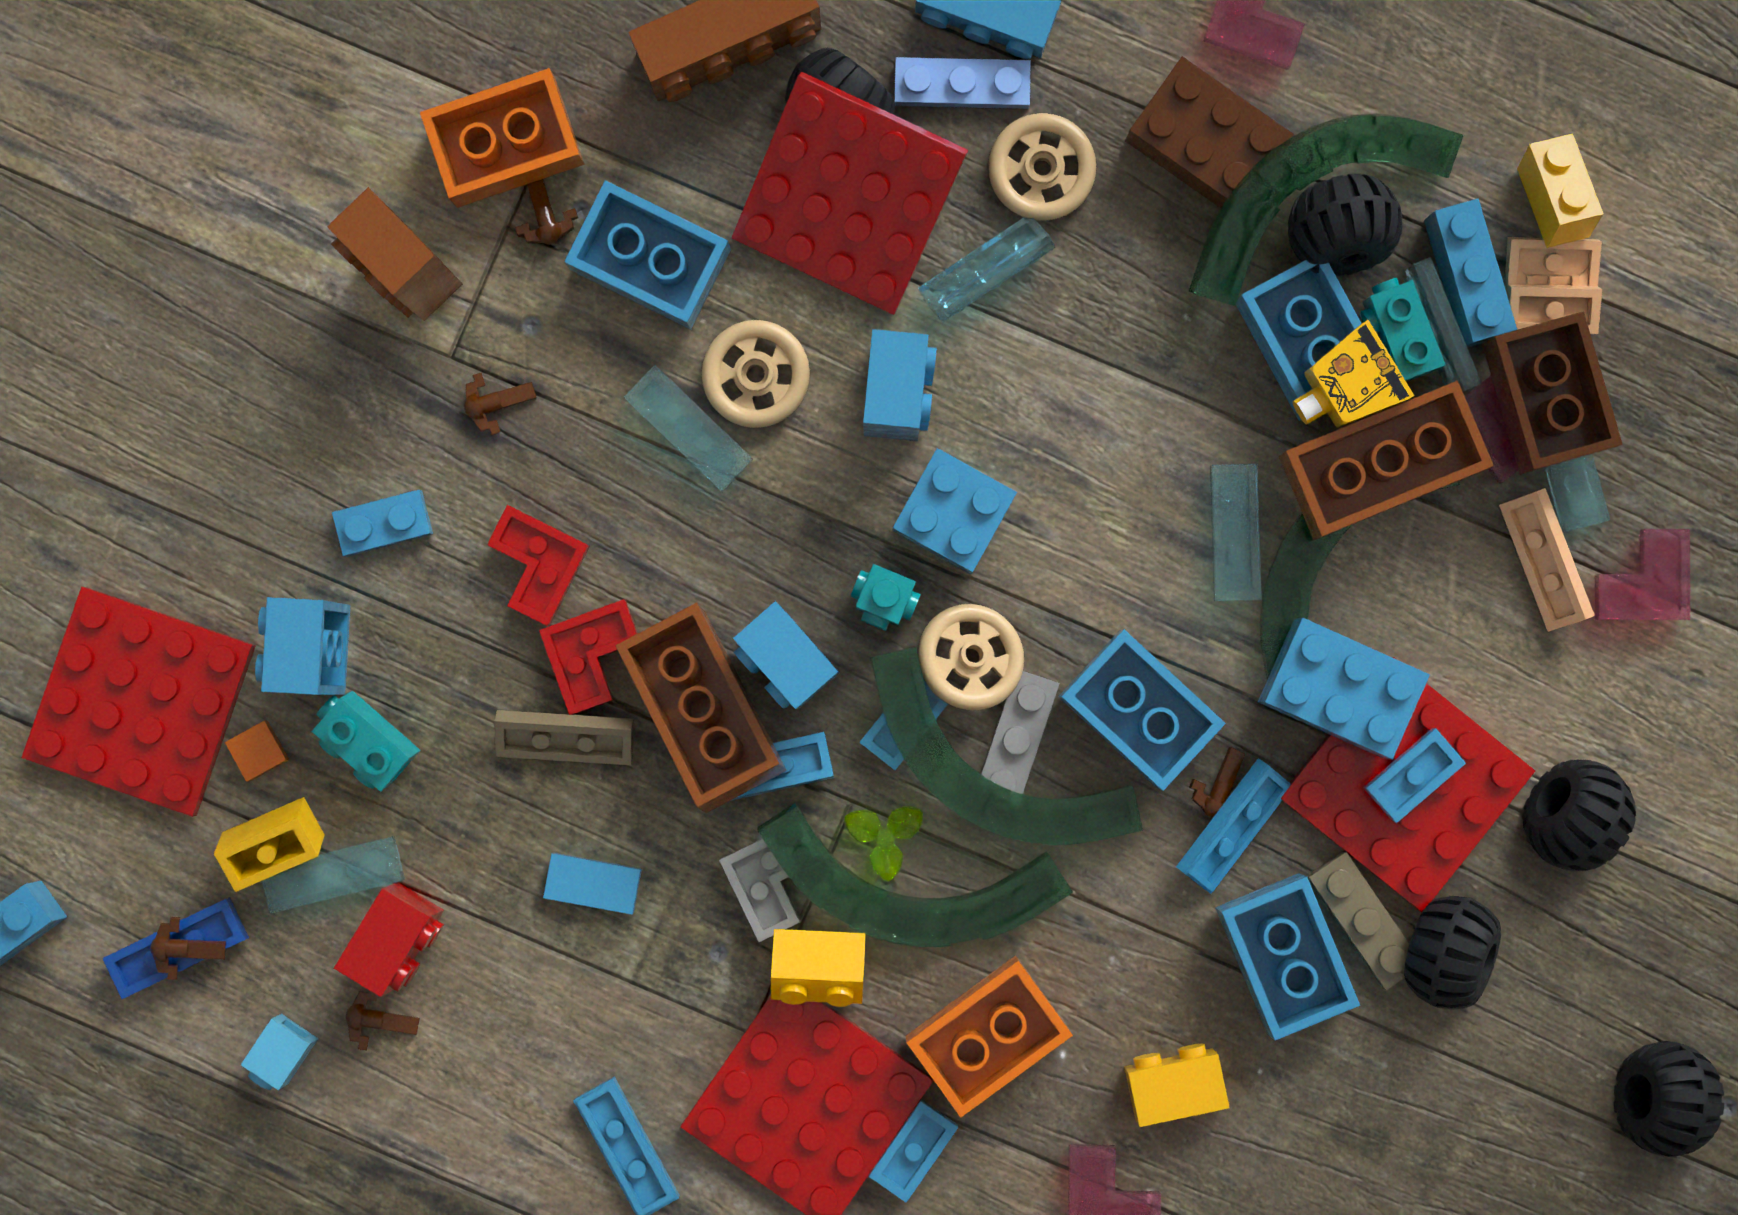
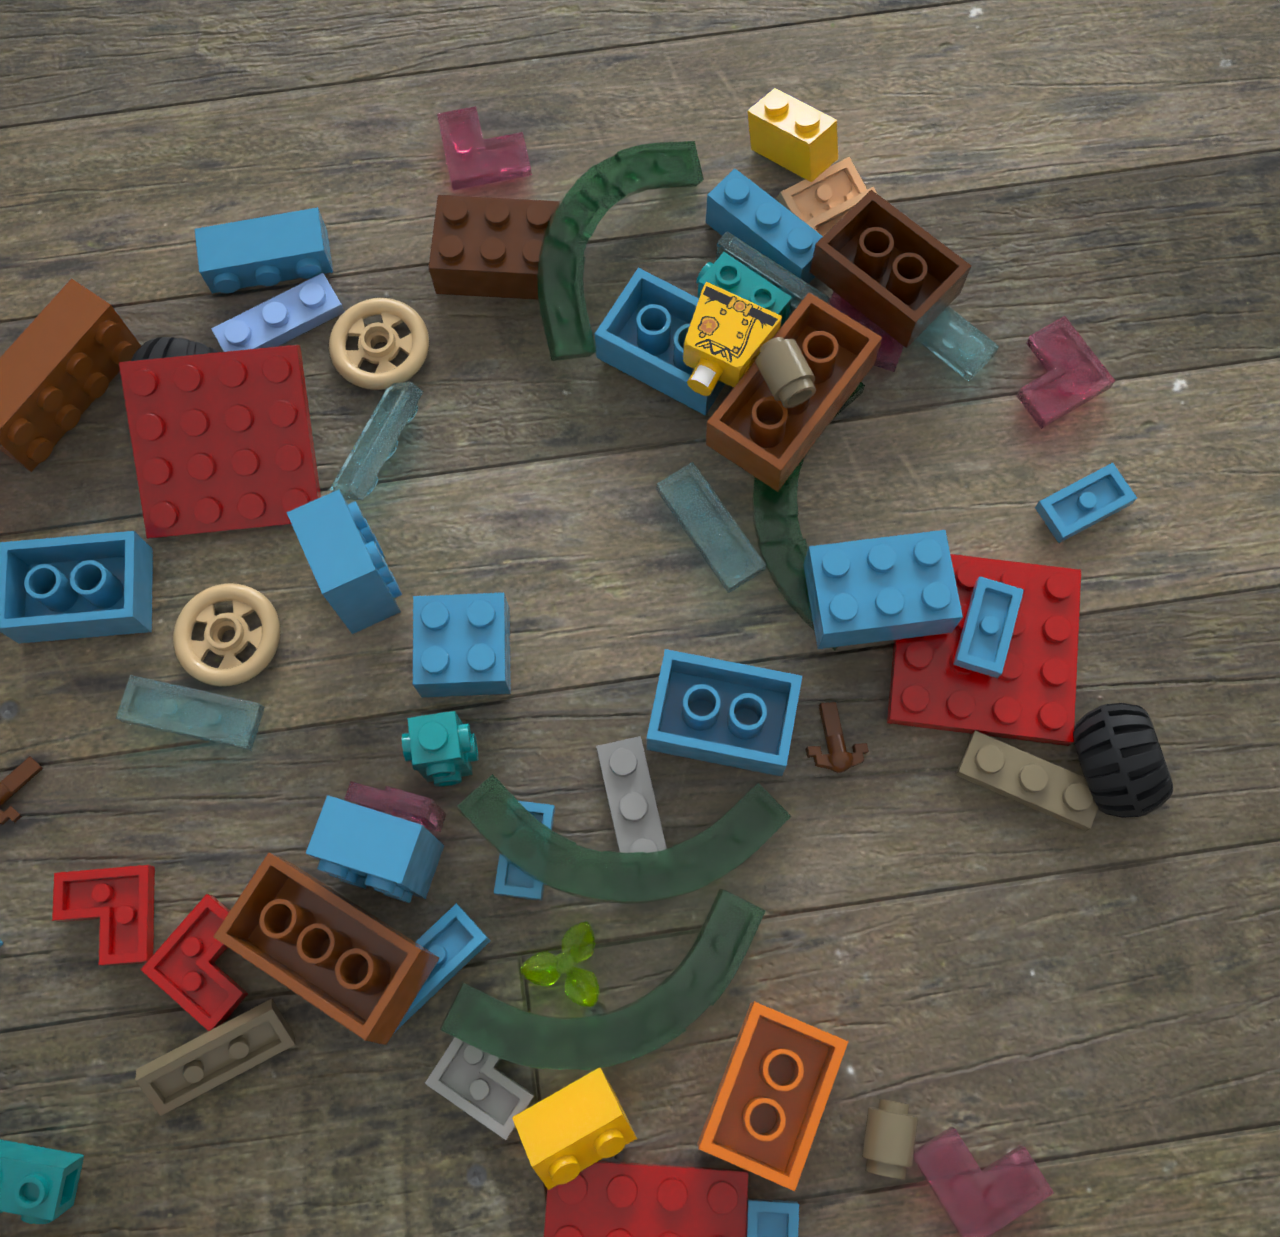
camera: 35 degrees left, 15 degrees down
dark azure tile [543,853,642,915] -> none
tan plate [918,604,1024,710] -> none
yellow brick [1124,1043,1230,1127] -> none
dark azure tile [1176,758,1291,894] -> none
dark azure brick [1215,873,1360,1040] -> none
black wheel [1288,174,1403,276] -> none
light nougat plate [1499,488,1595,632] -> none
black wheel [1522,759,1636,871] -> none
none -> clear pink plate [344,781,446,832]
none -> dark tan brick [755,337,816,408]
none -> dark tan brick [862,1099,918,1179]
none -> dark azure plate [1035,463,1137,543]

